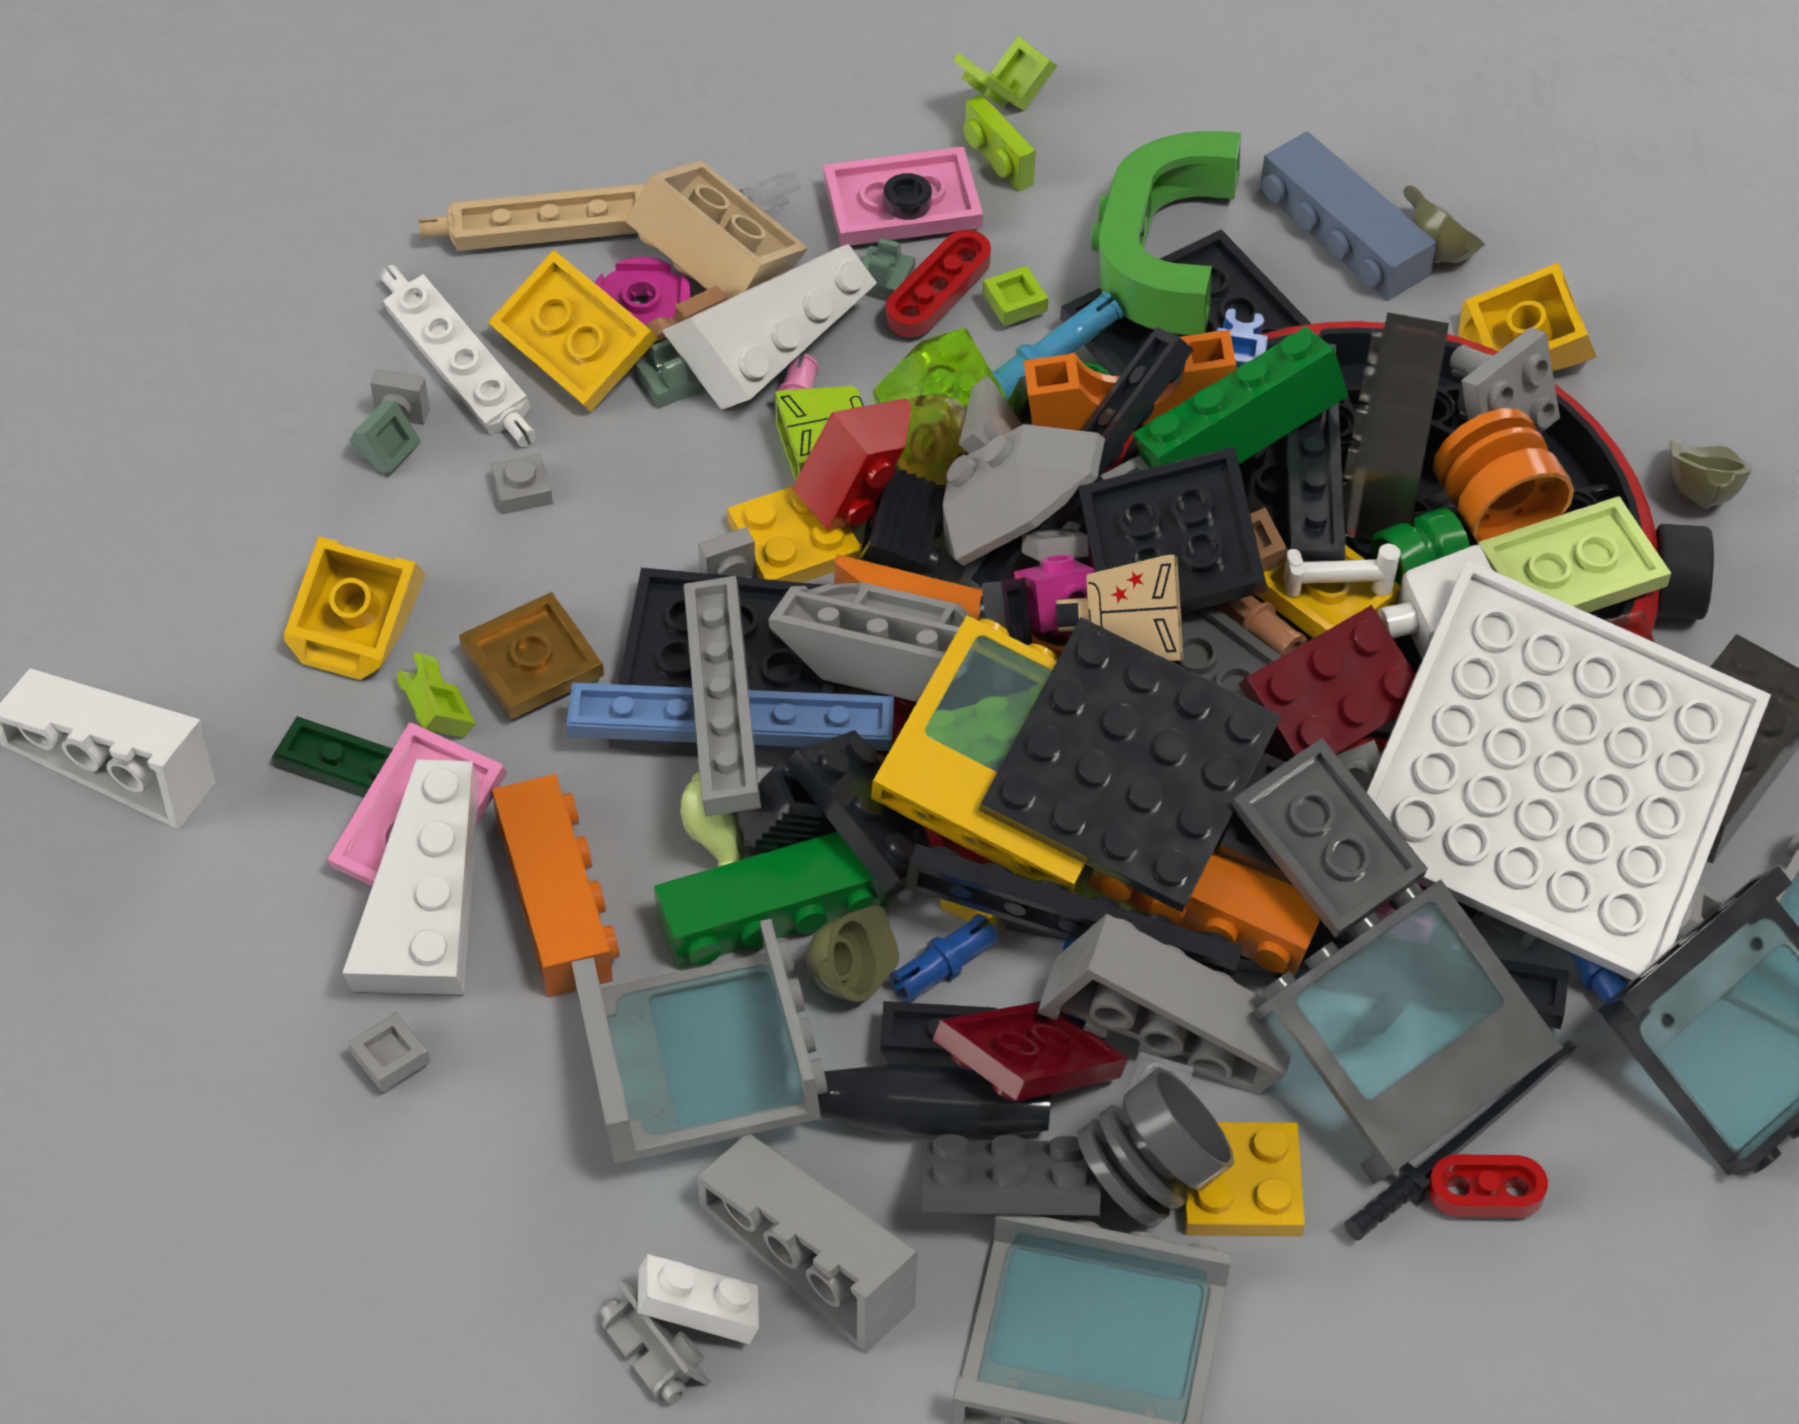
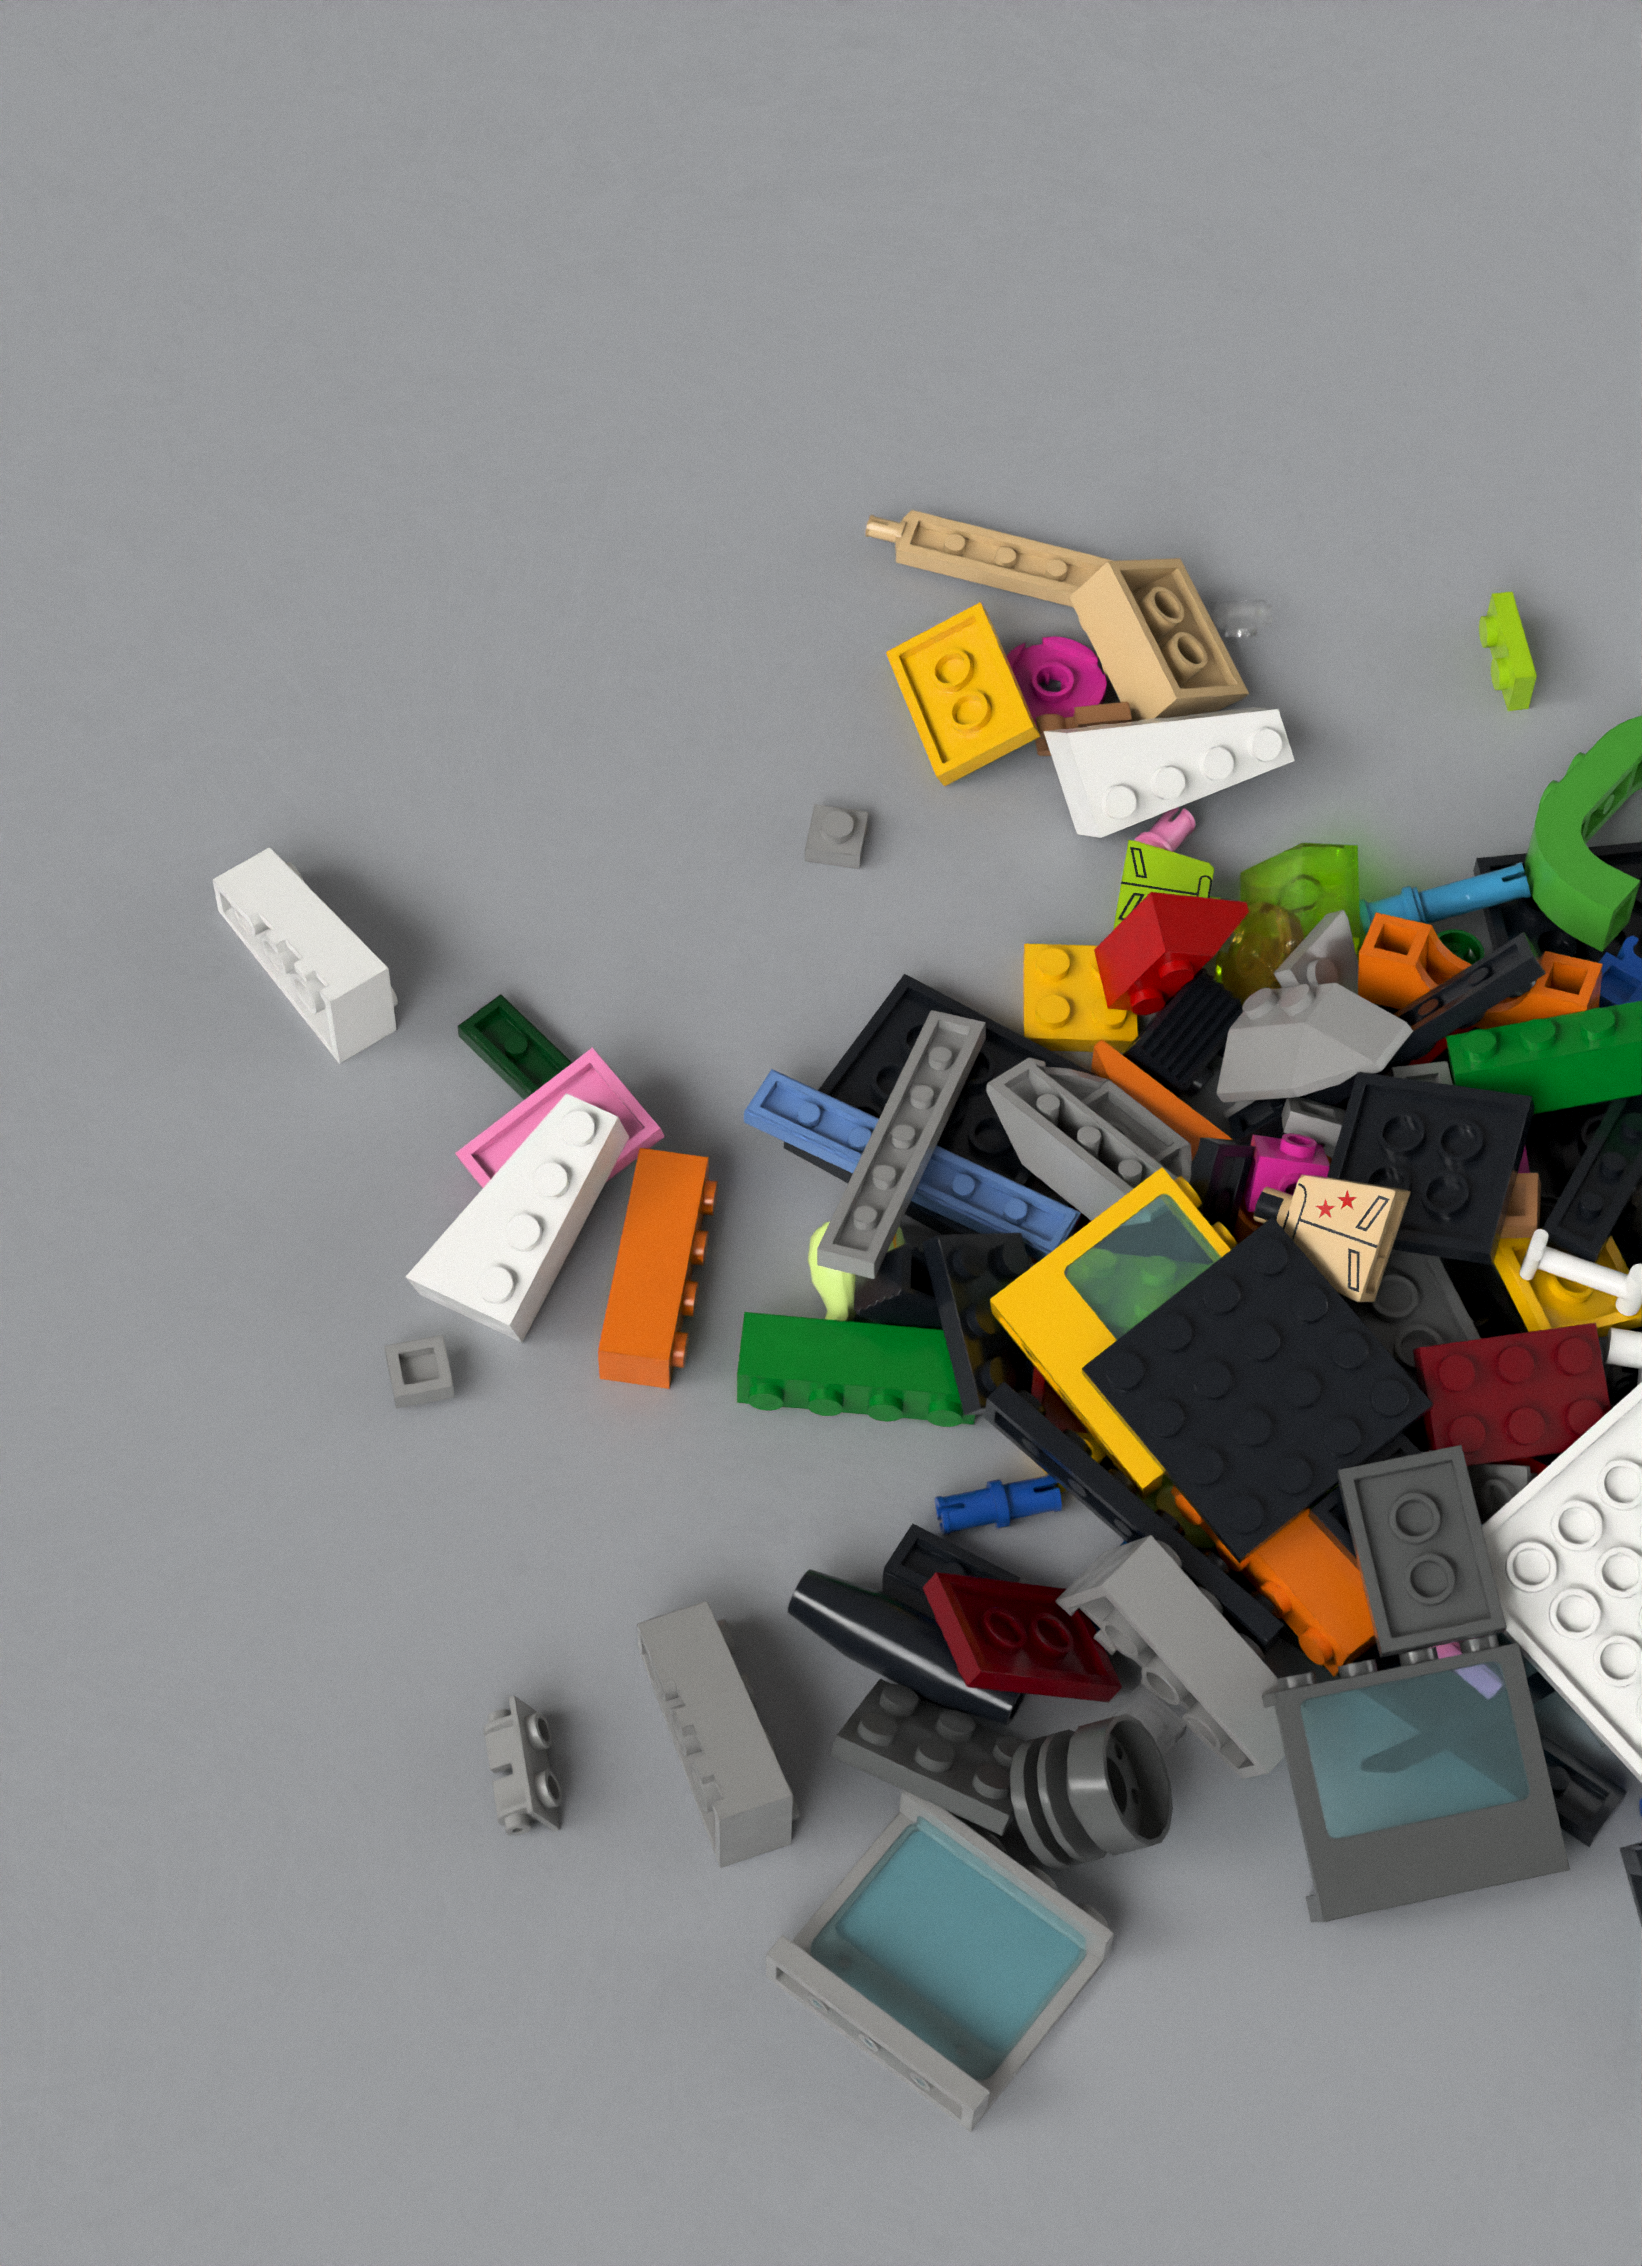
camera: 25 degrees right, 5 degrees up
yellow slope [284,536,426,680] -> none
sand green tile [349,401,421,473] -> none
light grey plate [370,368,430,425] -> none
white plate [380,265,537,447] -> none
lime plate [397,652,476,738] -> none
pearl gold plate [459,592,604,720] -> none
clear light blue panel [571,919,828,1164] -> none
sand green tile [635,339,702,409] -> none
white plate [637,1254,759,1345] -> none
light grey plate [698,527,756,577] -> none
olive piece [807,905,899,1003] -> none
bright pink plate [823,146,983,246] -> none
sand green tile [862,238,915,301] -> none
black tile [883,173,932,220] -> none
red plate [885,230,991,337] -> none
lime bracket [953,36,1057,111] -> none
lime plate [982,265,1049,326] -> none
yellow plate [1184,1122,1305,1236] -> none
nougat axle [1213,596,1307,656] -> none
black sword [1344,1040,1577,1240] -> none
red plate [1428,1154,1548,1218] -> none

